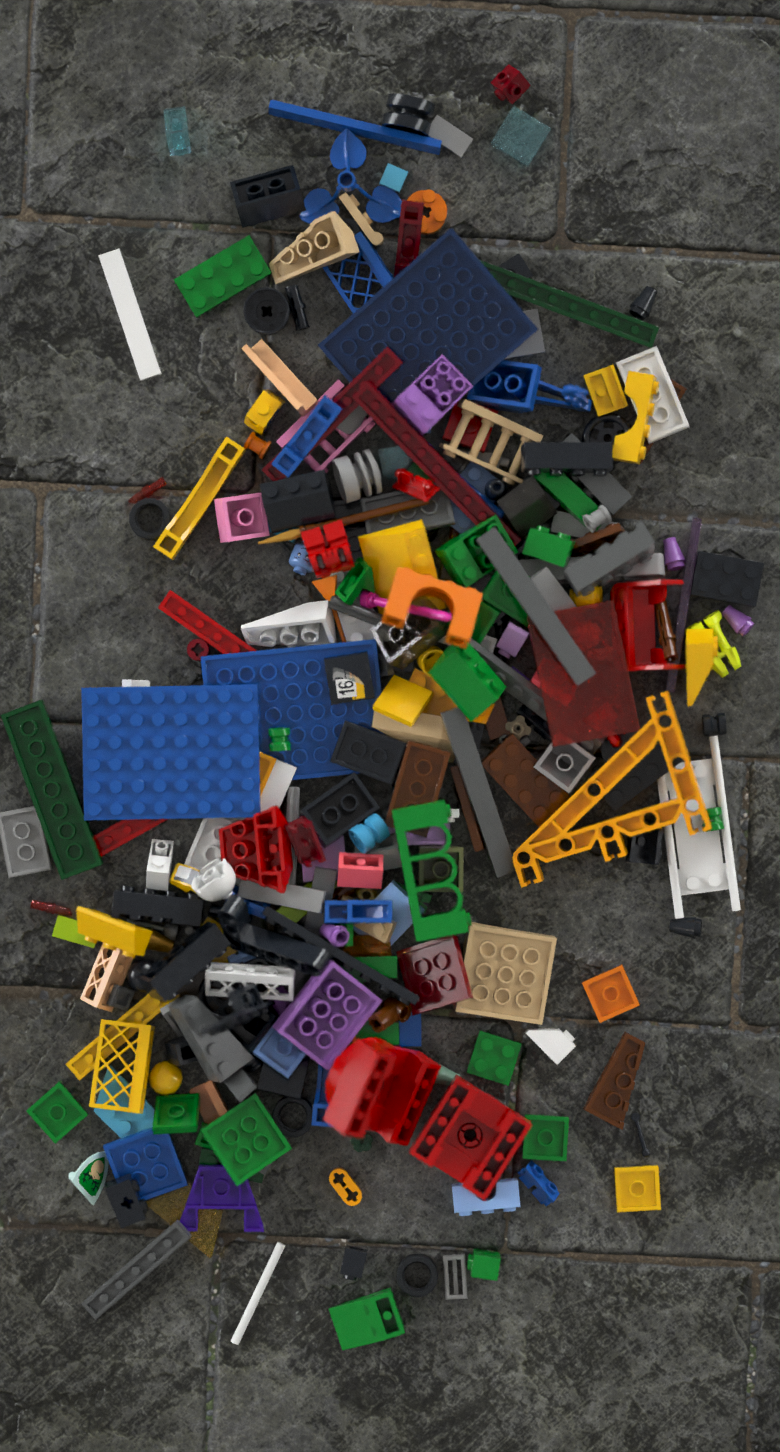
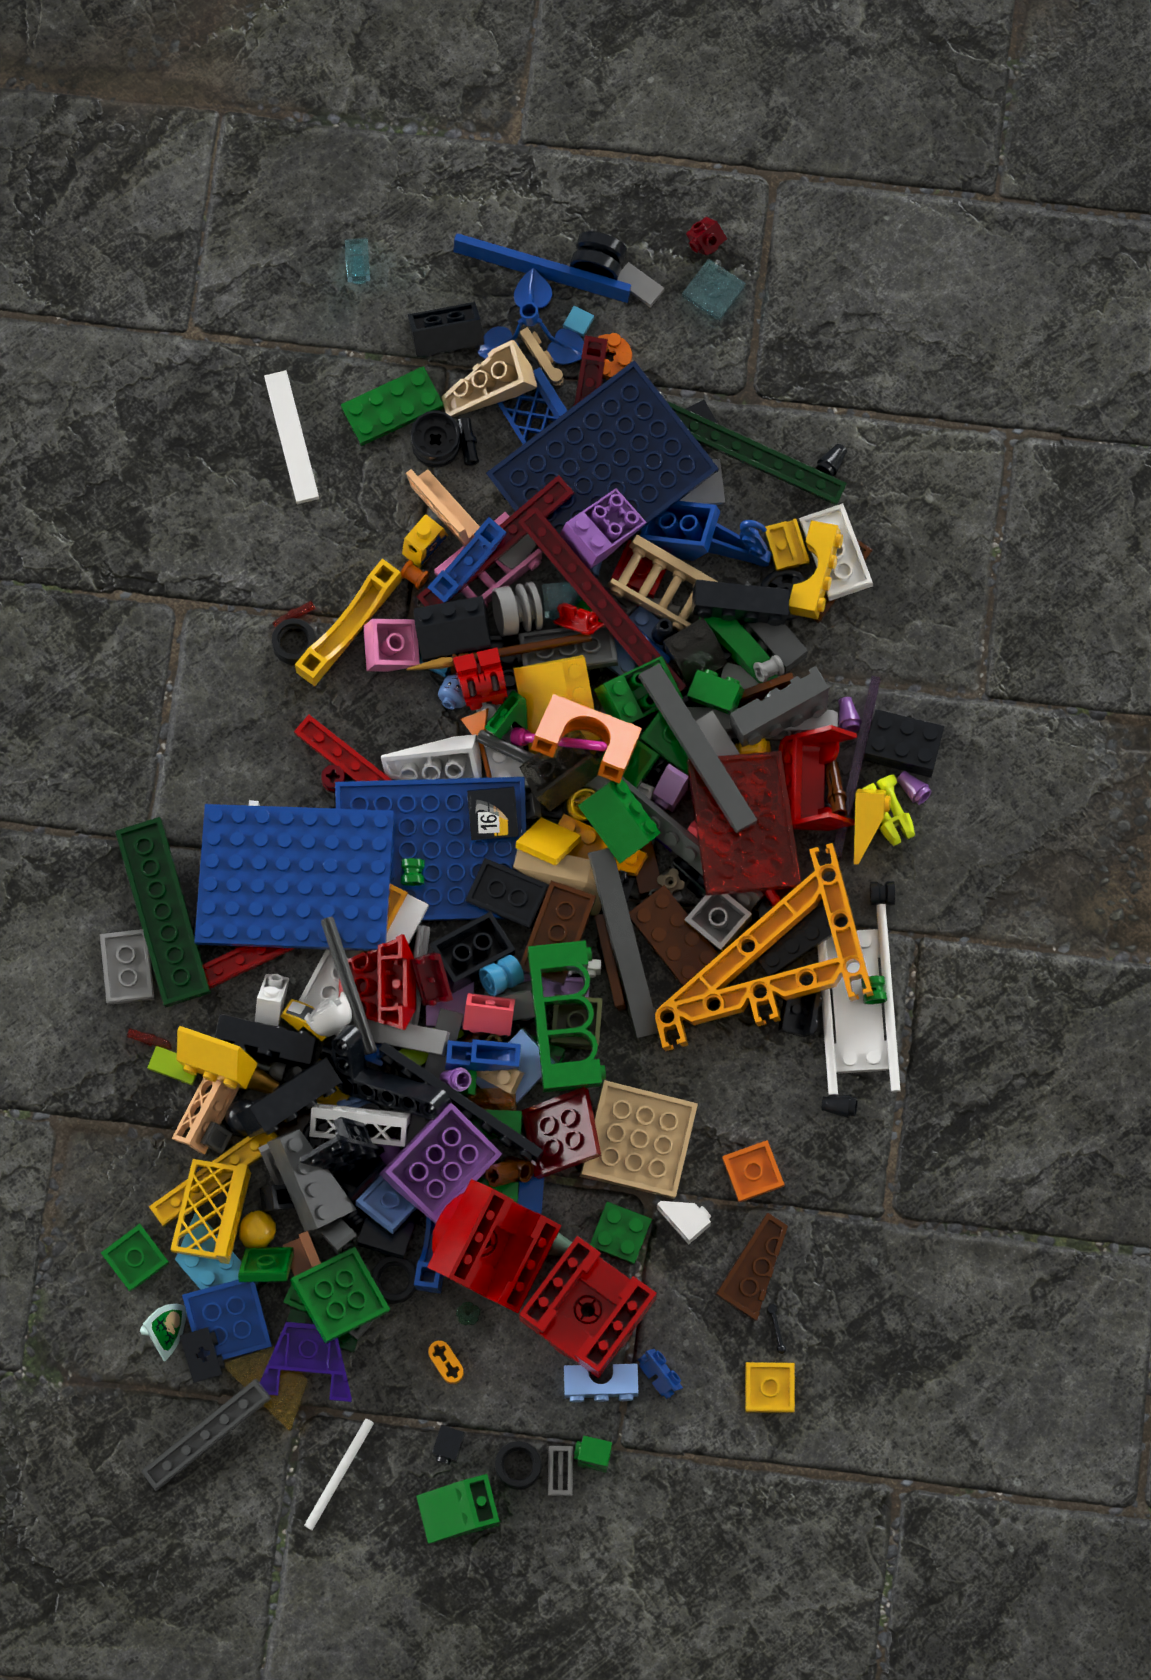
camera: 10 degrees right, 15 degrees down
green plate [522,1114,569,1161] -> none
none -> dark grey axle [321,917,377,1055]

